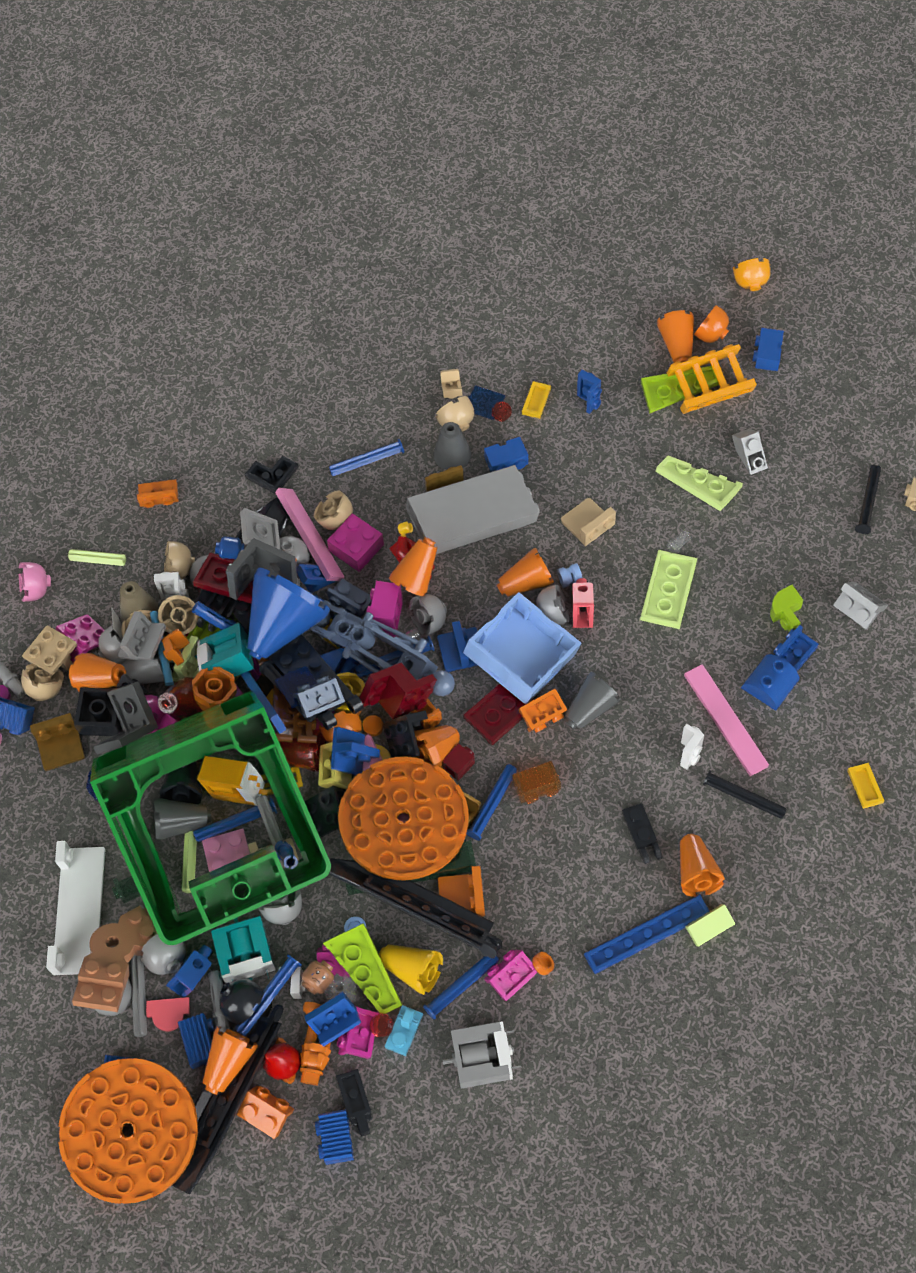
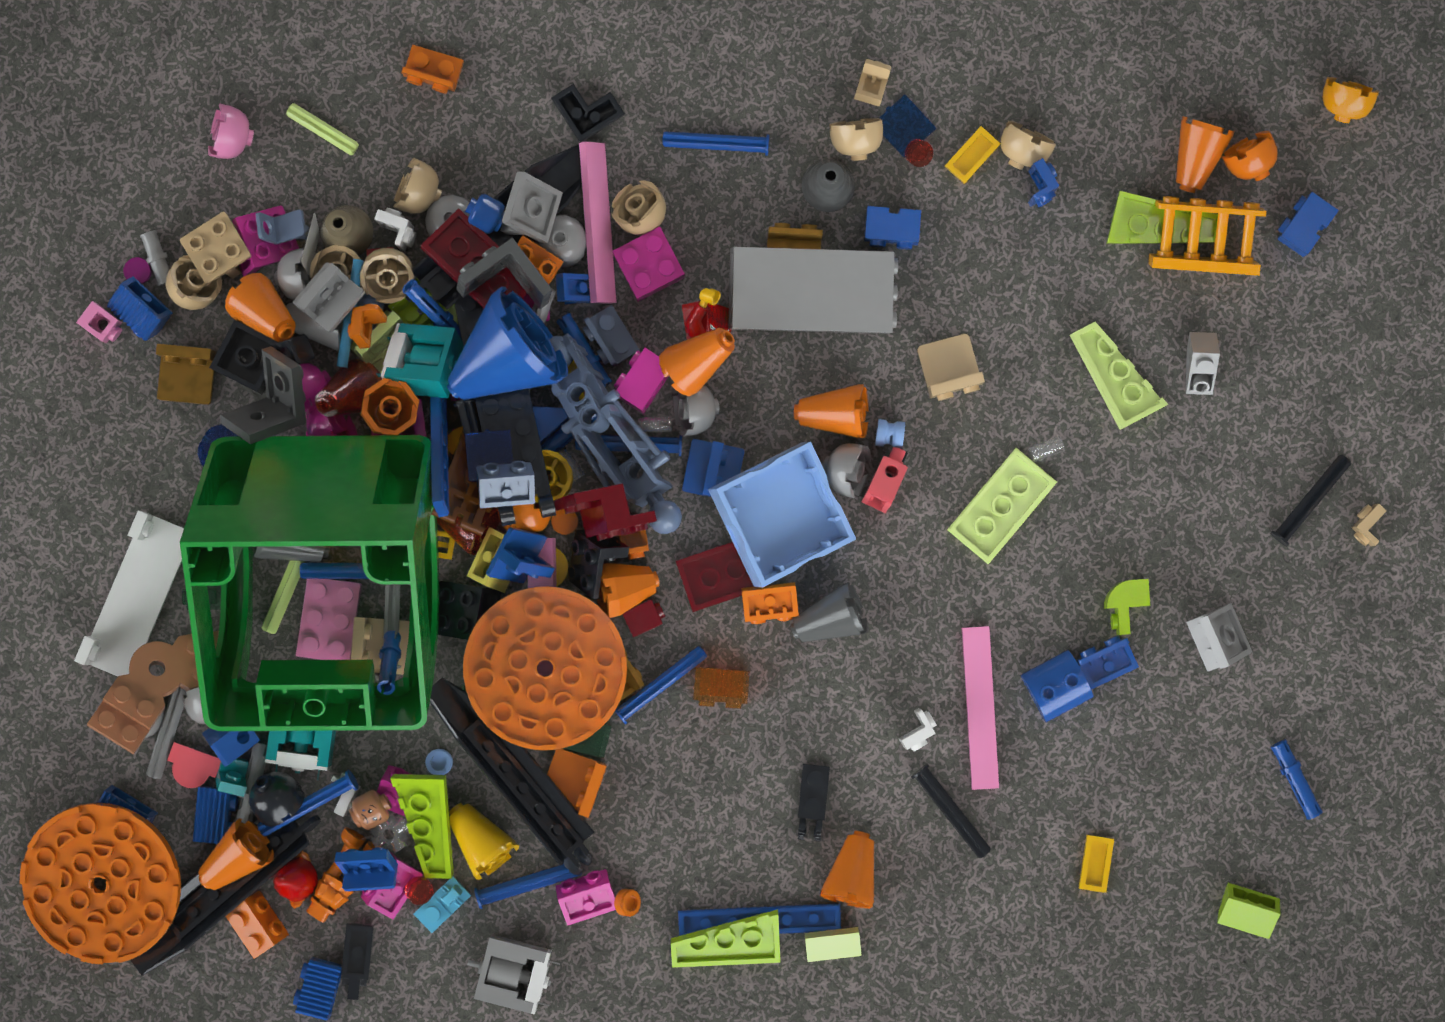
camera: 20 degrees right, 25 degrees up
none -> teal bracket [215,758,249,797]
none -> sand blue bracket [255,209,310,245]
none -> lime wing [671,909,780,968]
none -> tan cylinder [1001,121,1056,170]

